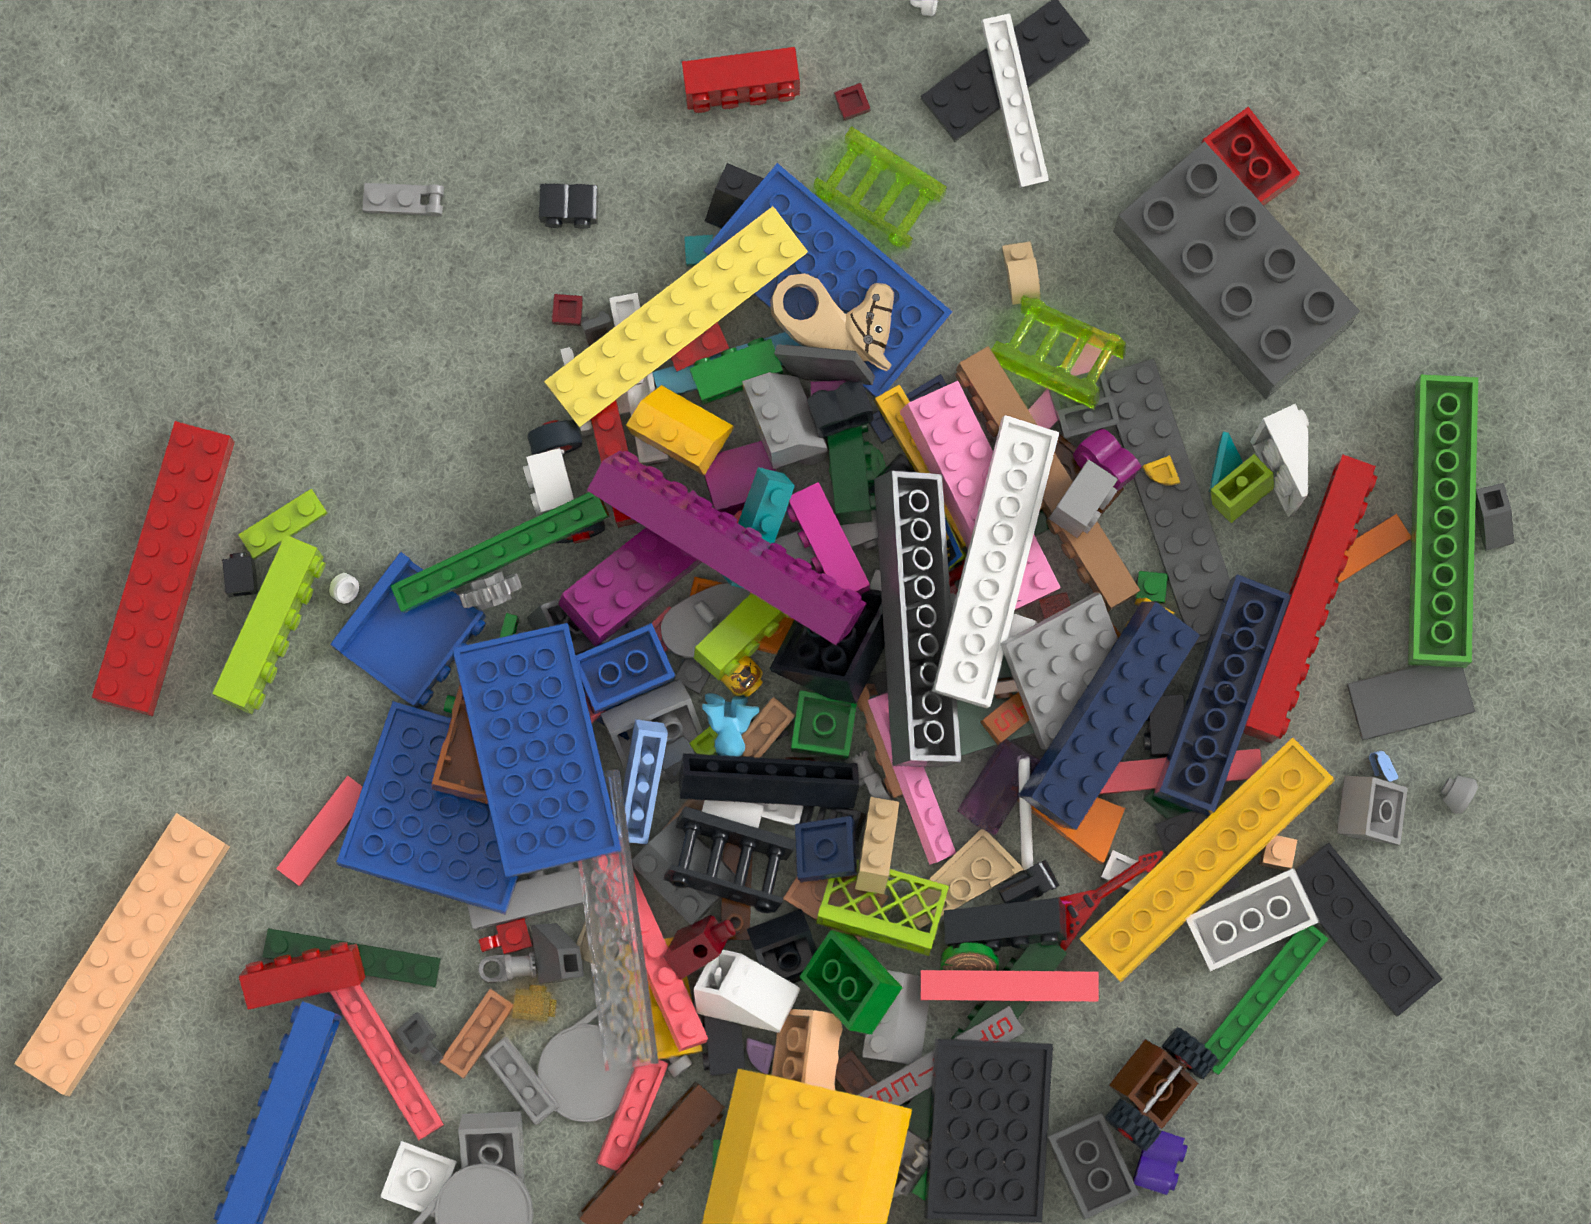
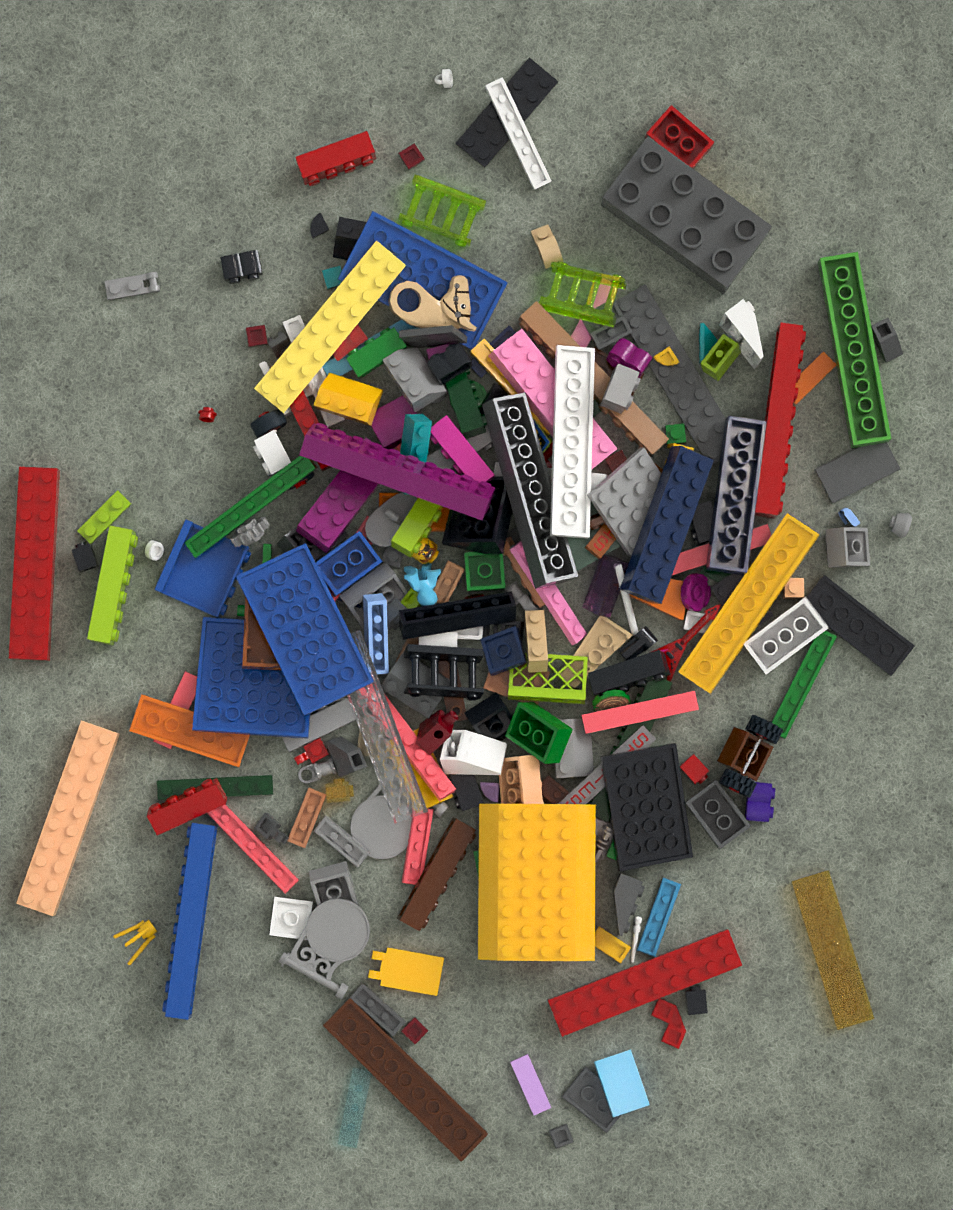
camera: 15 degrees left, 5 degrees up
none -> yellow plant [113,919,158,965]
none -> orange plate [129,694,250,767]
none -> red plate [198,407,217,423]
none -> black tile [310,213,329,239]
none -> red brick [680,754,709,784]
none -> magenta tile [681,573,711,612]

